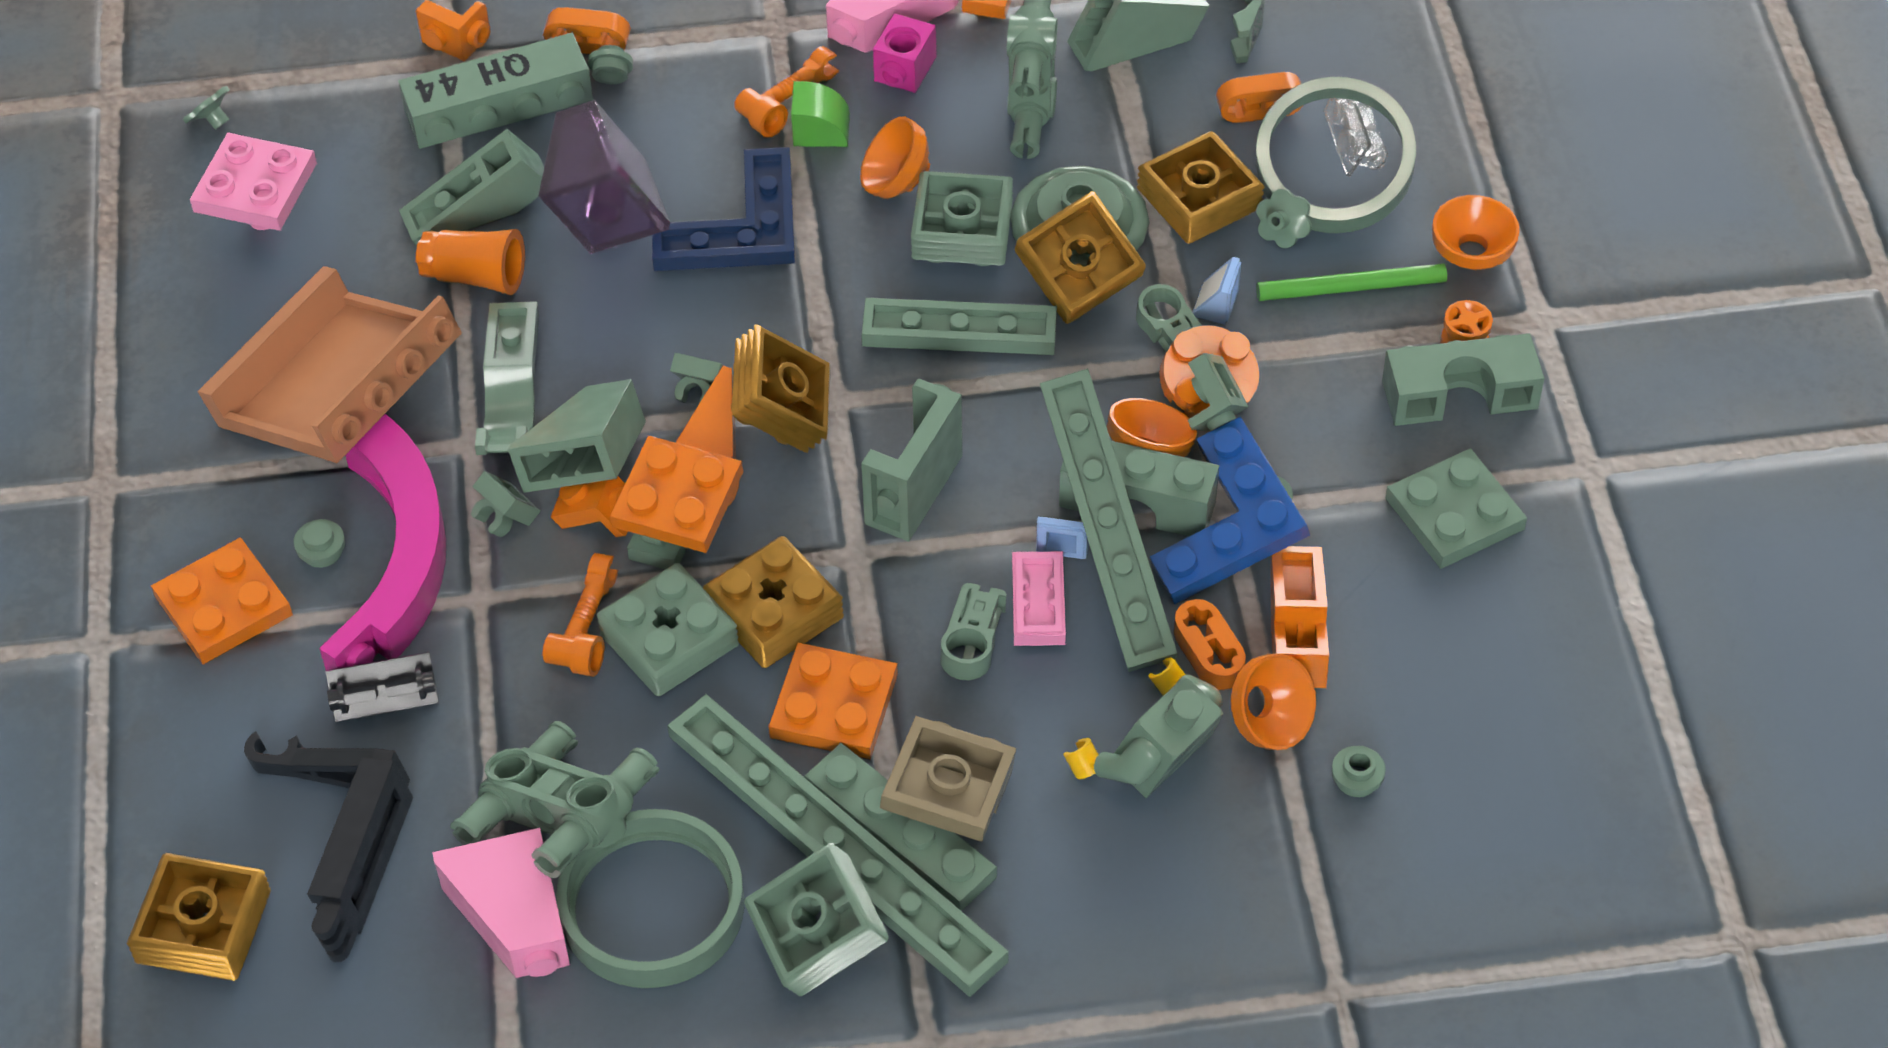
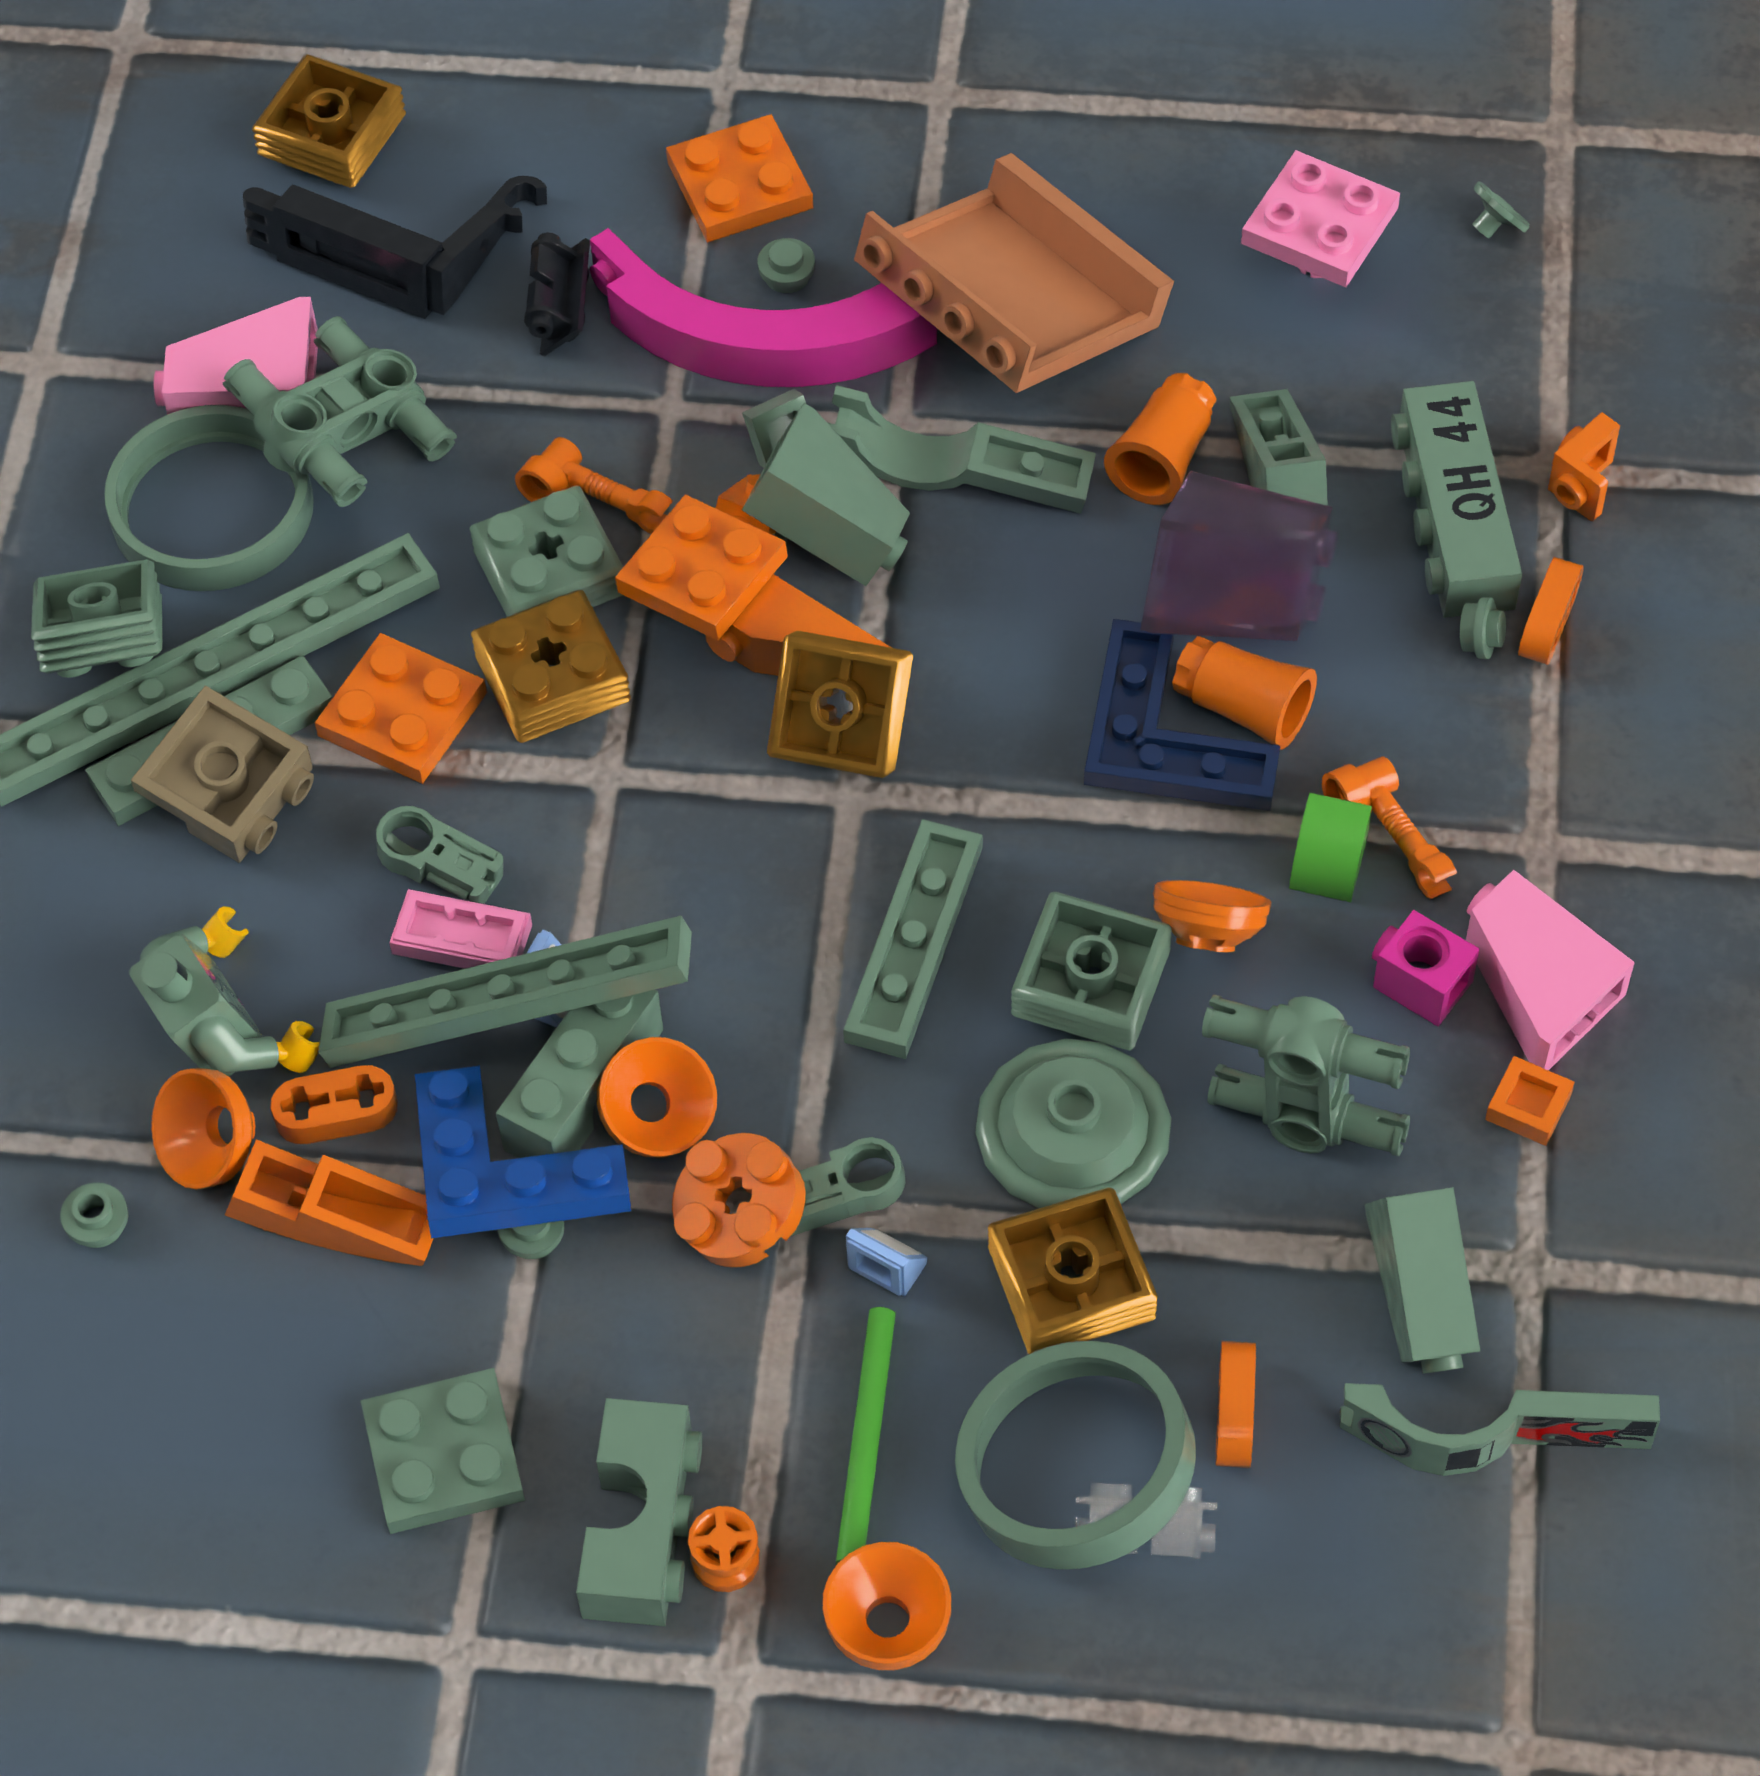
camera: 105 degrees right, 5 degrees up
sand green tile [670,352,723,403] -> none
sand green panel [861,379,962,542] -> none
pearl gold brick [1015,192,1146,324] -> none
sand green bracket [1188,353,1249,432] -> none
sand green plant [1256,188,1312,248] -> none
none -> orange plant [1172,636,1317,750]

